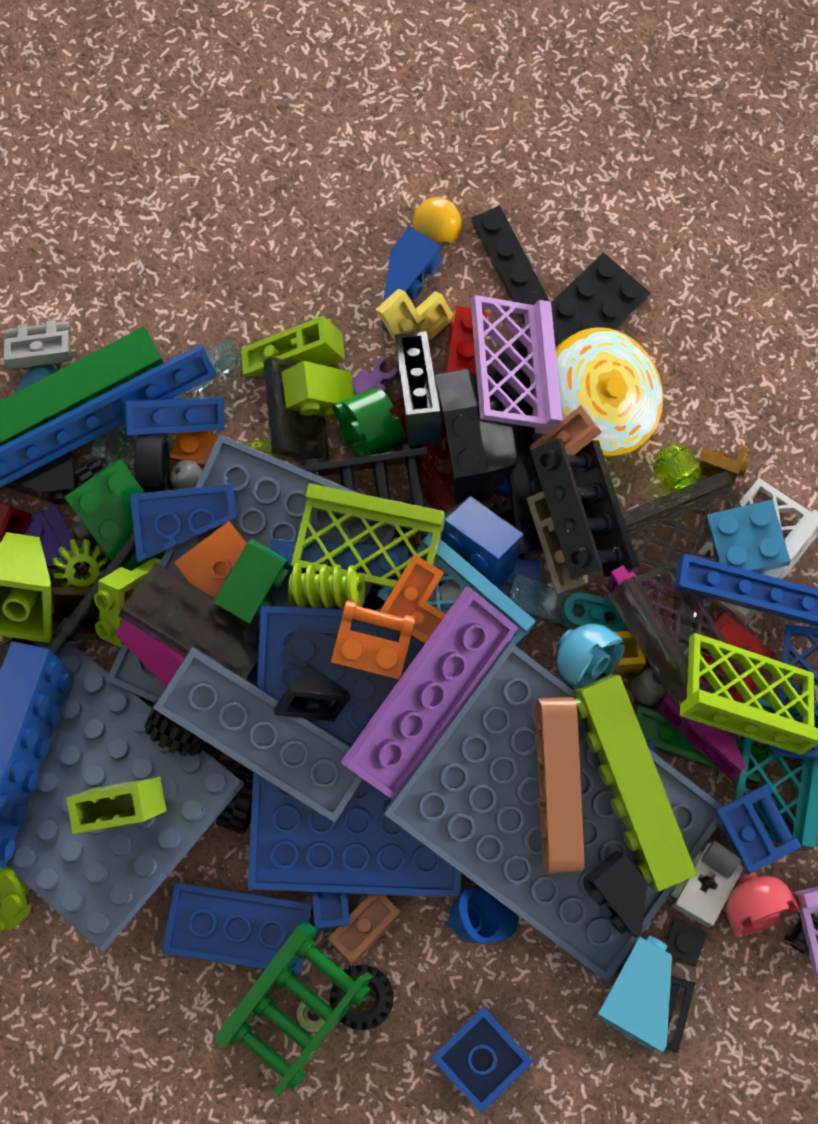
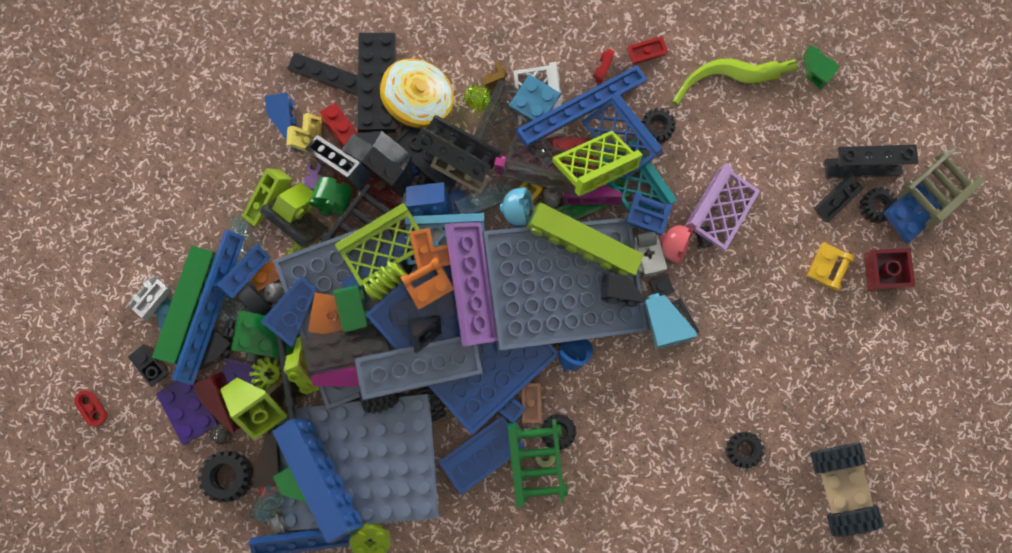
camera: 45 degrees left, 5 degrees up
lime brick [66,776,166,834] -> none
yellow hair [412,197,463,244] -> none
blue brick [431,1007,534,1113] -> none
lavender fence [471,295,563,435] -> none
nougat plate [530,405,602,455] -> none
nougat beam [535,697,584,874] -> none
teal plate [561,592,629,632] -> none

